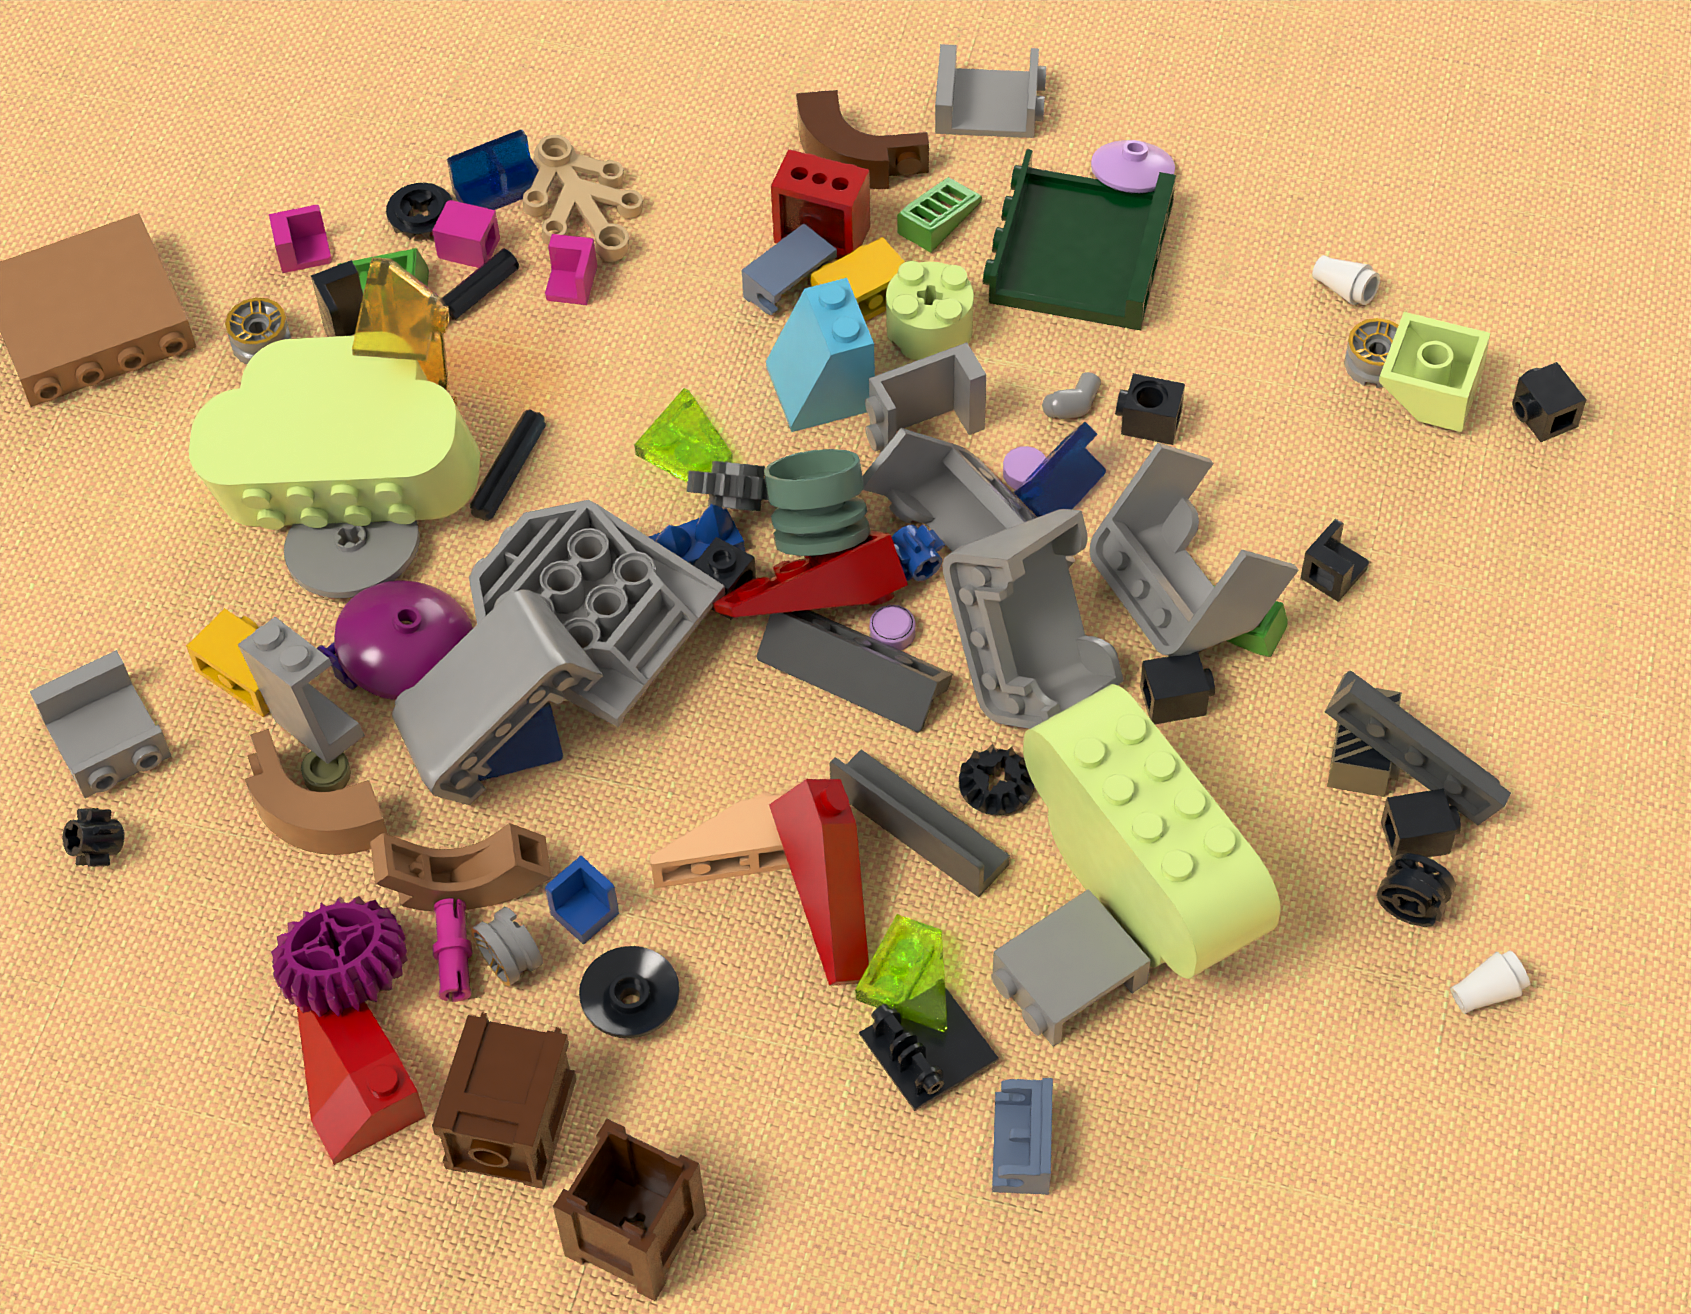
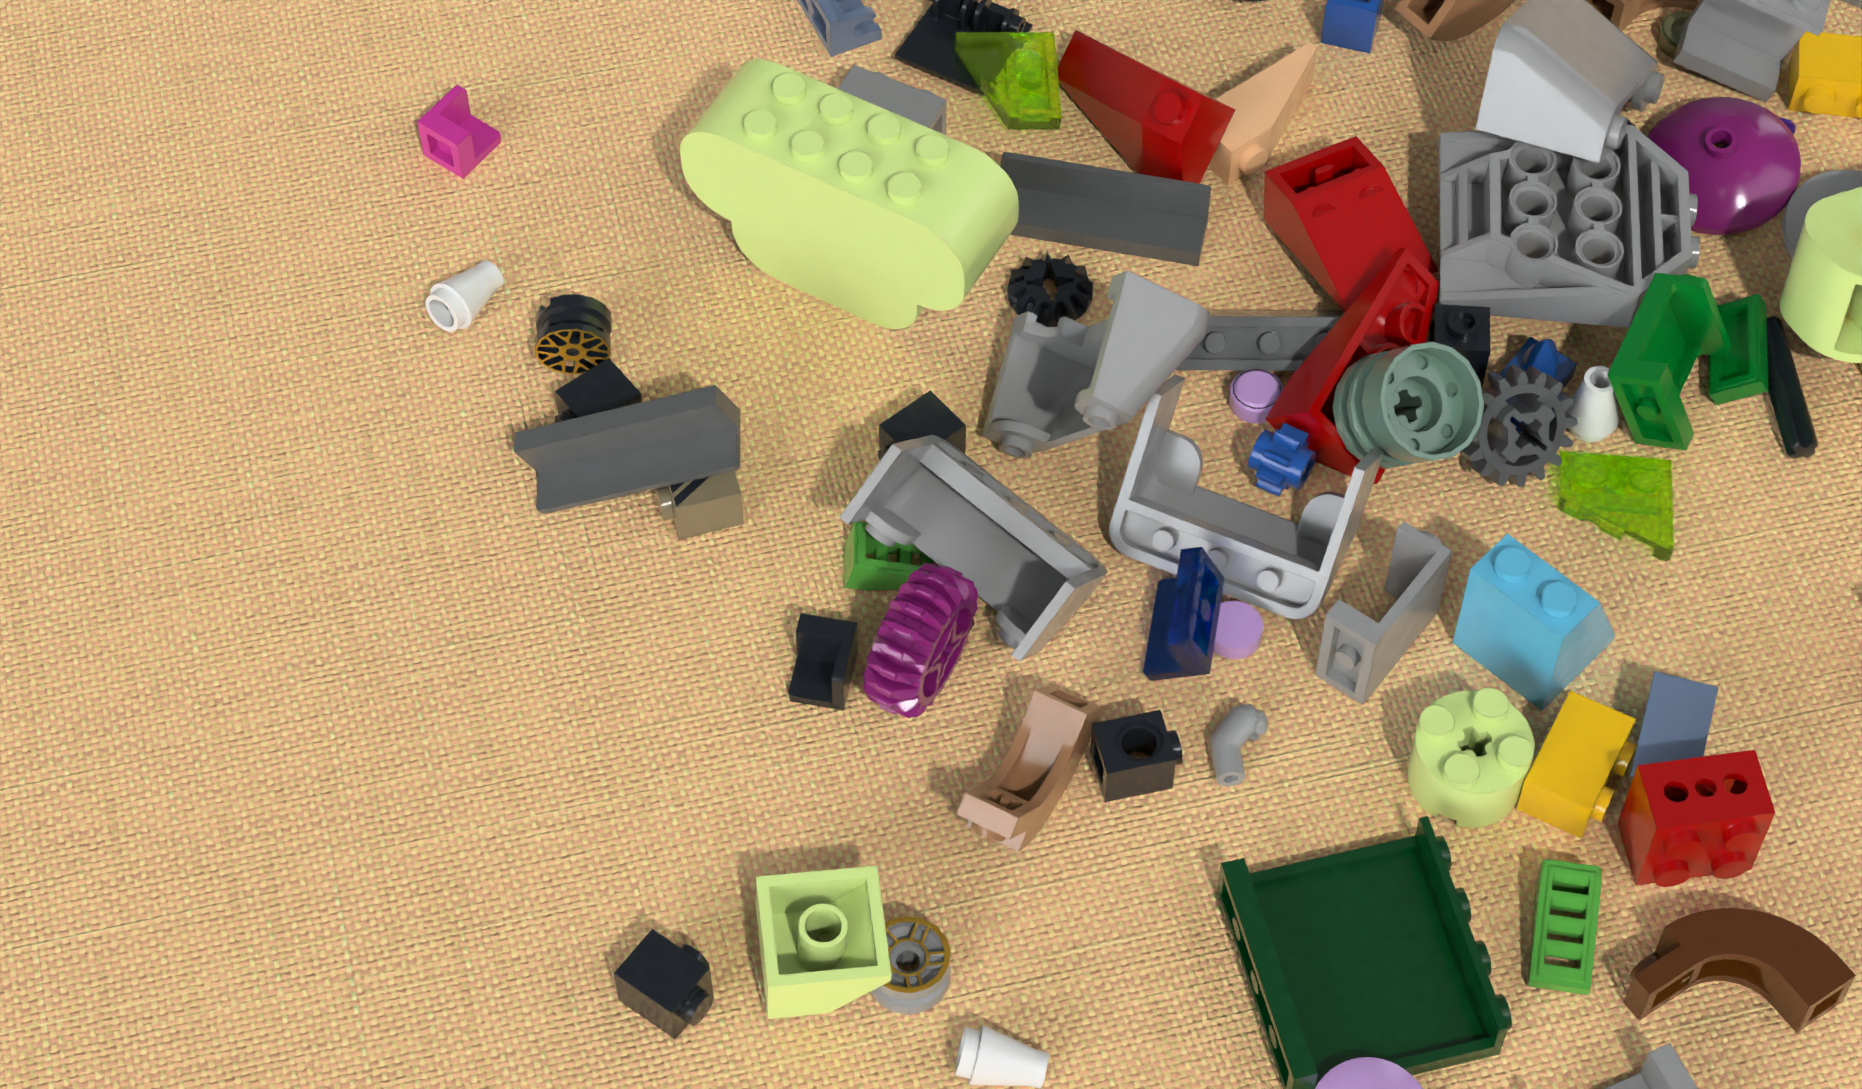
camera: 150 degrees right, 0 degrees up
none -> dark pink panel [417,85,501,179]
none -> magenta gear [864,563,978,718]
none -> medium nougat arch [956,684,1103,852]
none -> red slope [1264,136,1439,313]
none -> white cone [1565,366,1619,442]
none -> green panel [1607,273,1732,451]
none -> green tile [1708,294,1768,405]

